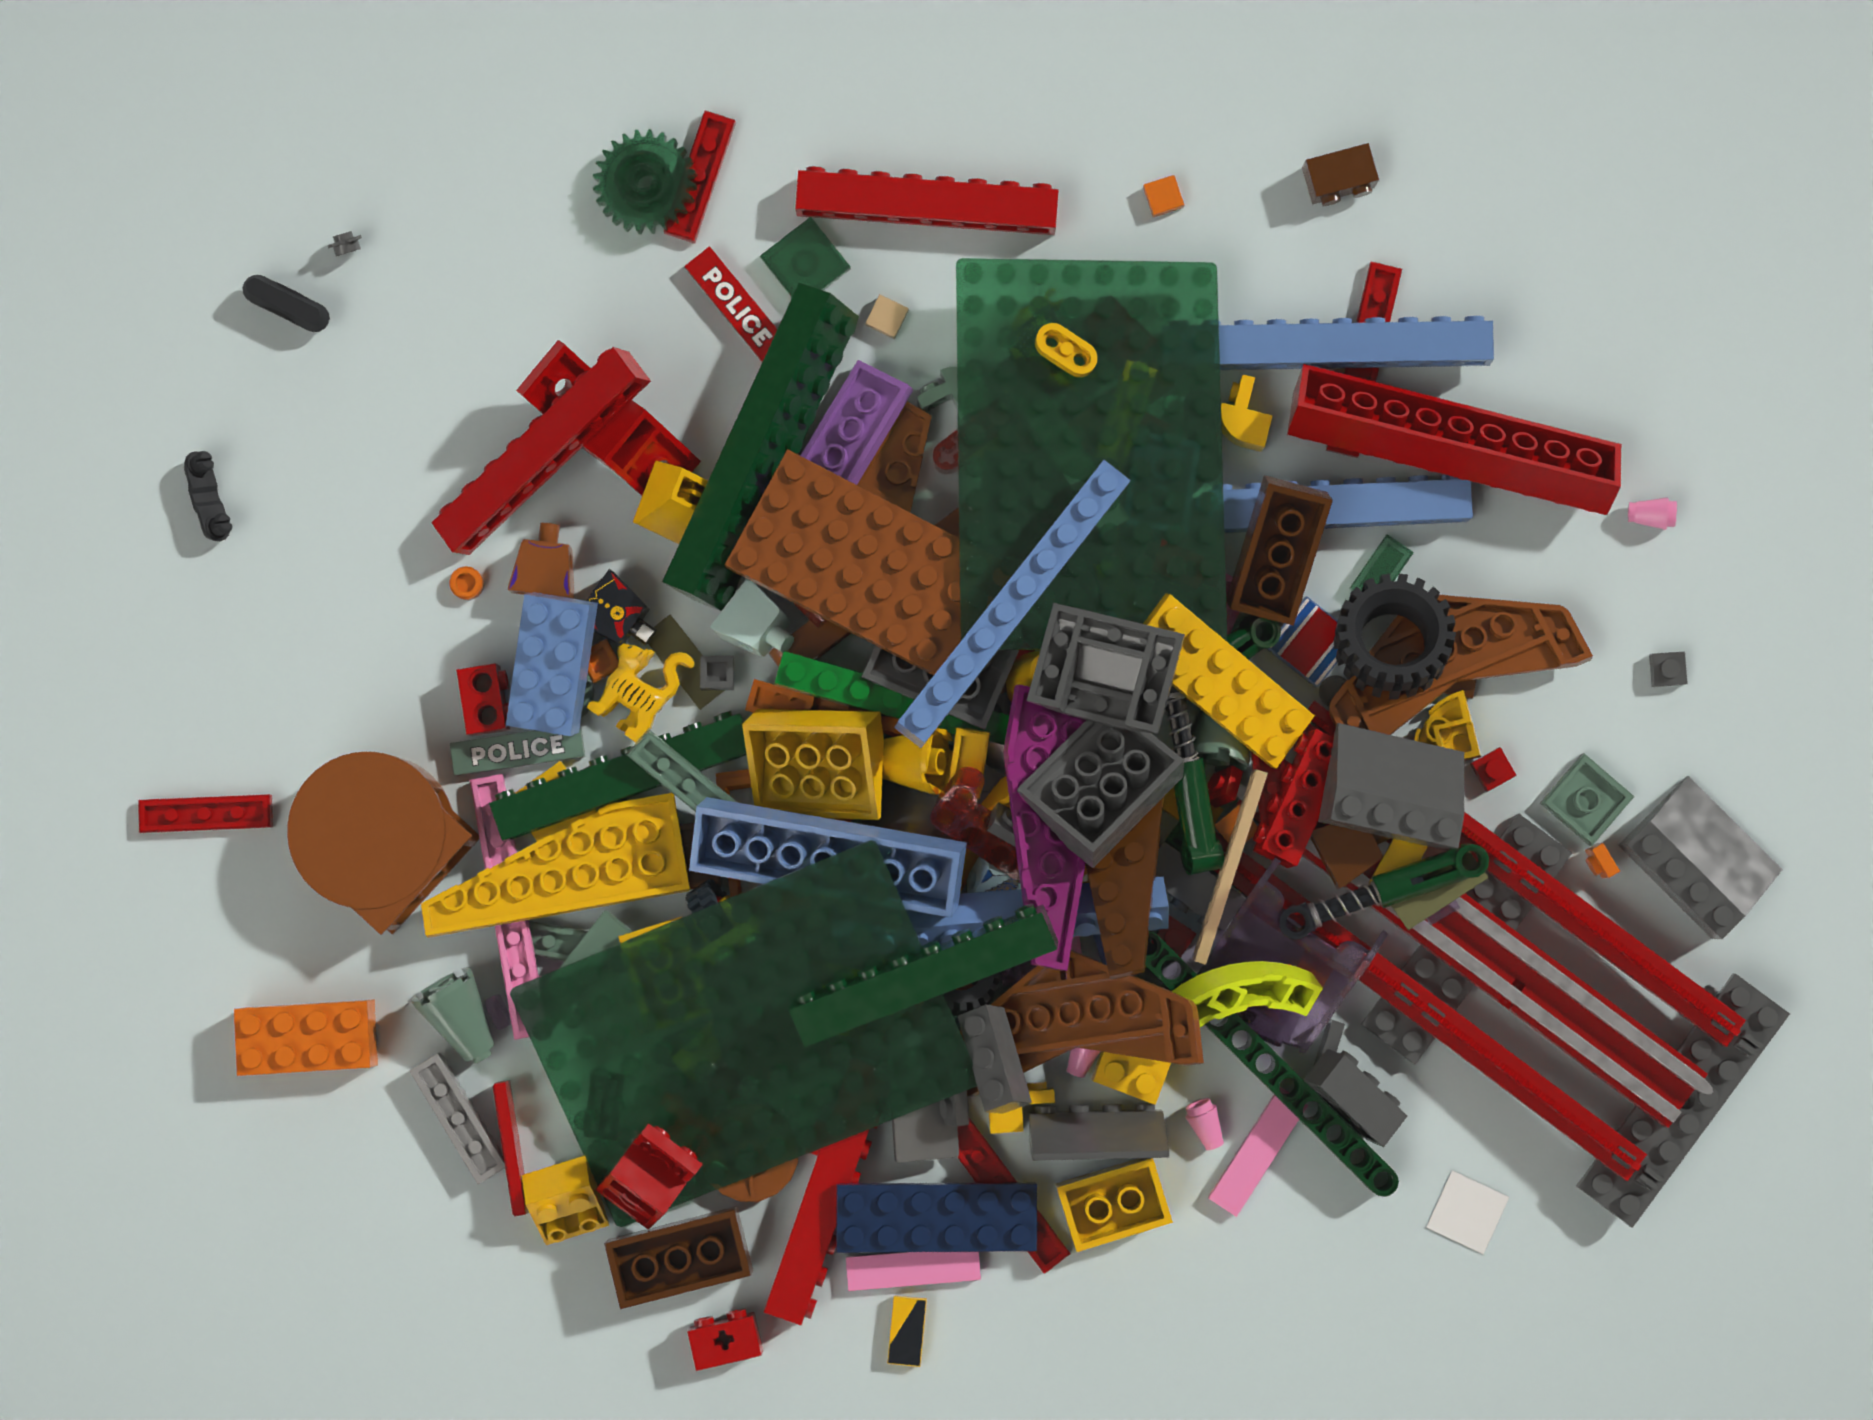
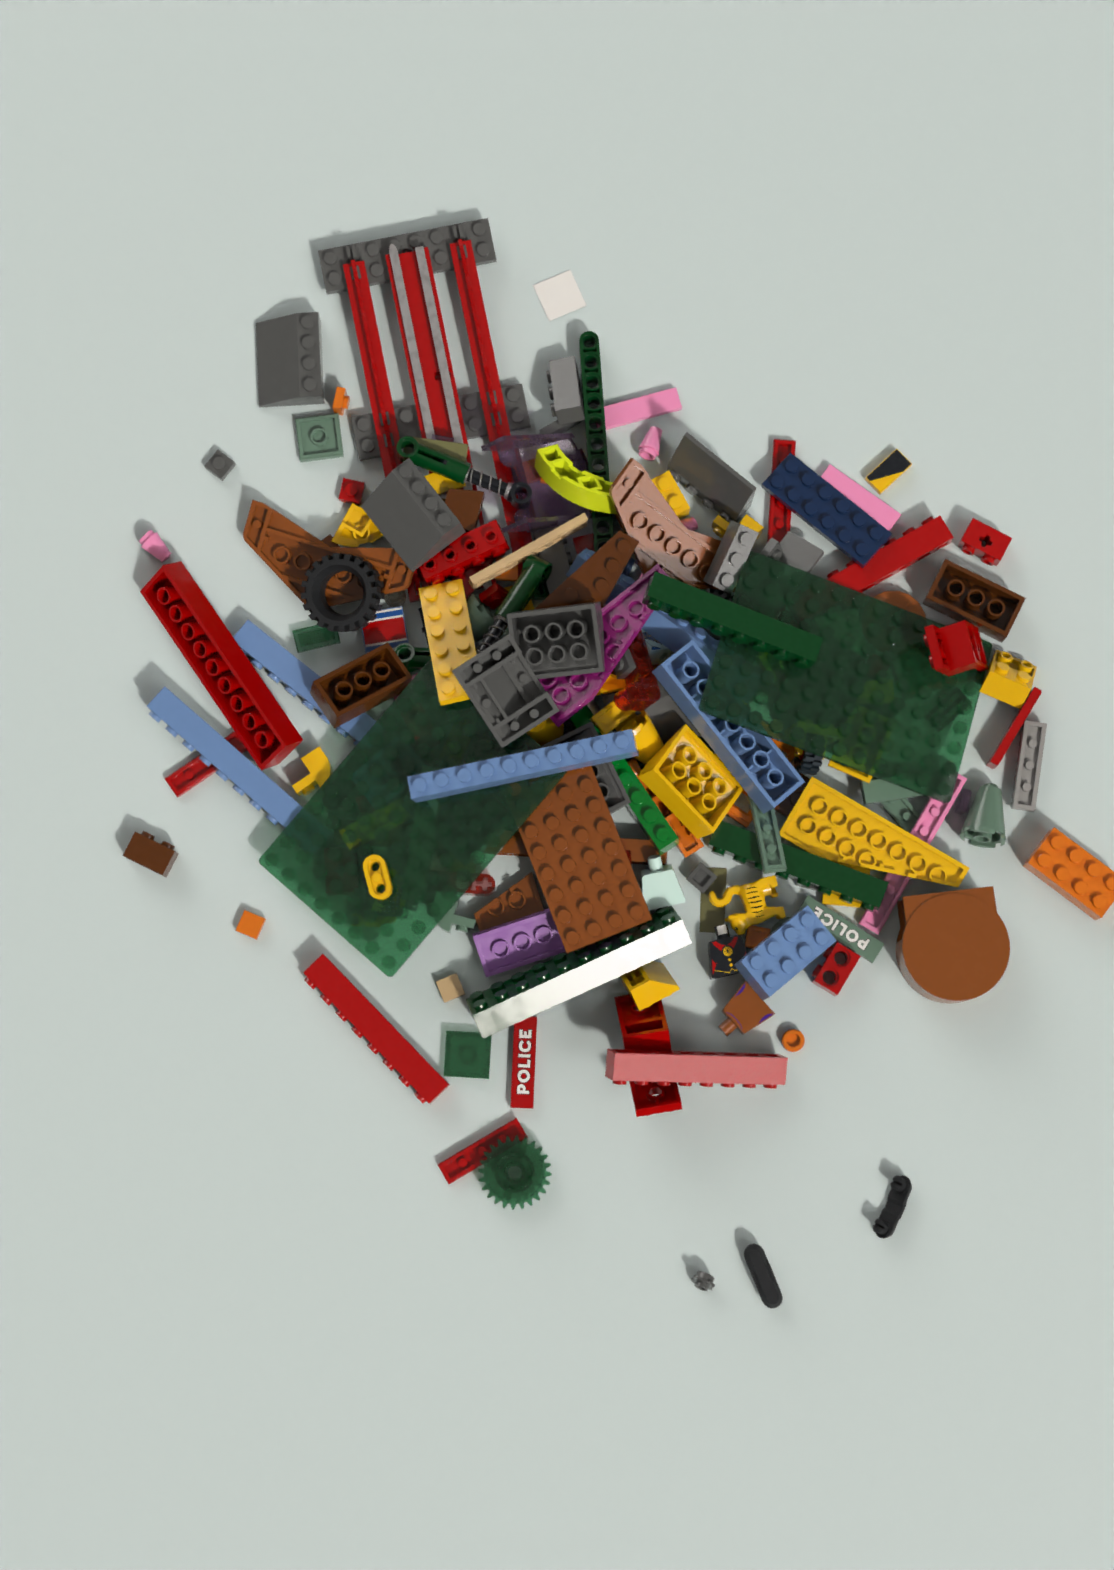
camera: 140 degrees left, 5 degrees down
red tile [138,794,273,833] -> none
yellow brick [1055,1158,1173,1252] -> none

